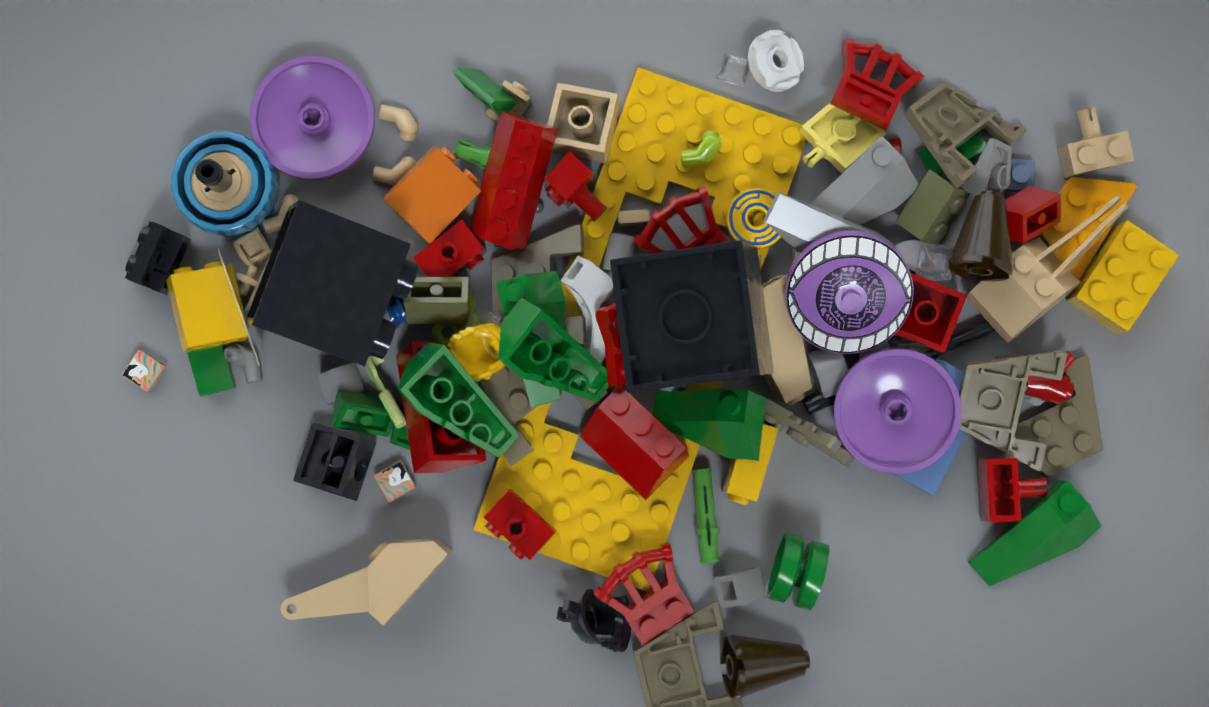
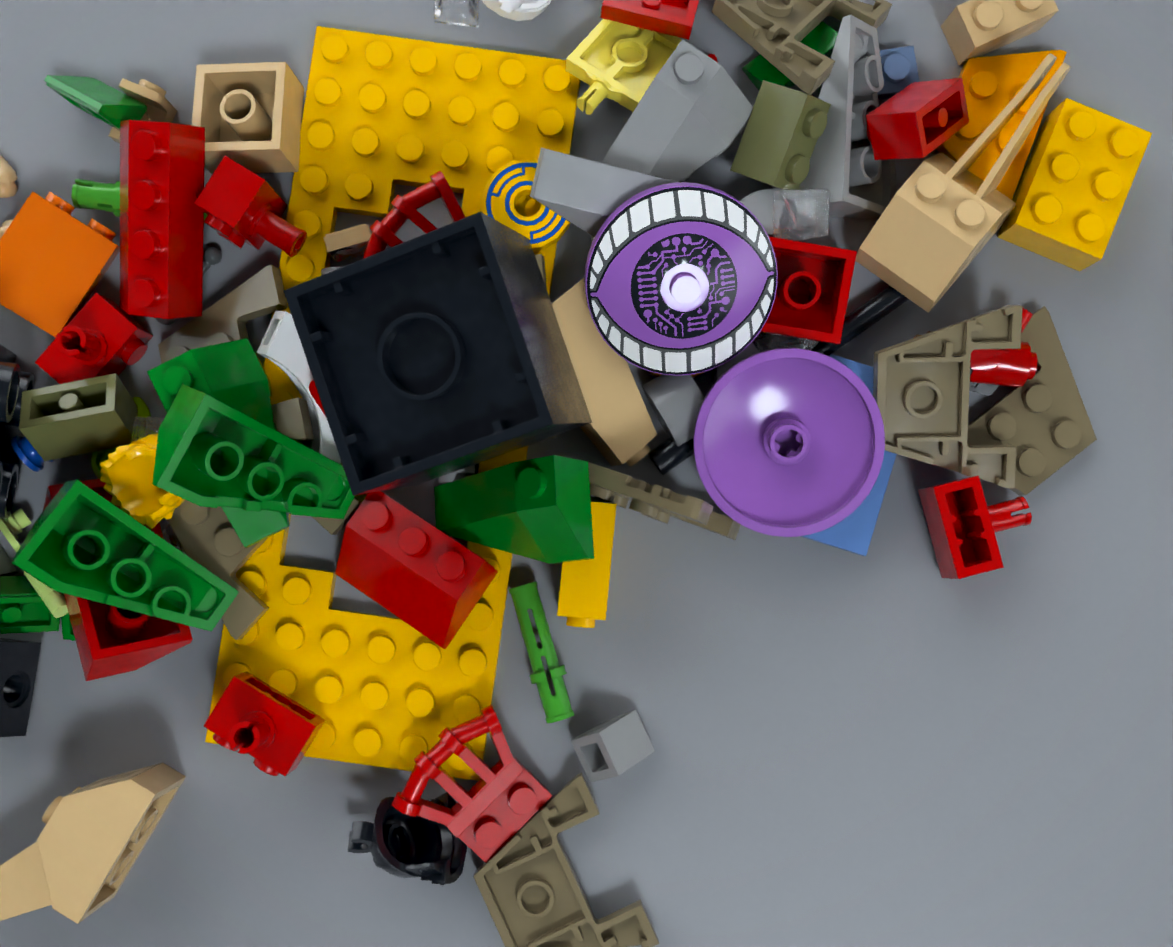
camera: 10 degrees left, 0 degrees up
tile [374,460,416,503] -> none
lime arm [681,130,721,166] -> none
dark brown cone [720,635,810,698] -> none
green wheel [767,532,830,611] -> none
dark brown cone [948,190,1013,282] -> none
green wedge [968,480,1101,586] -> none

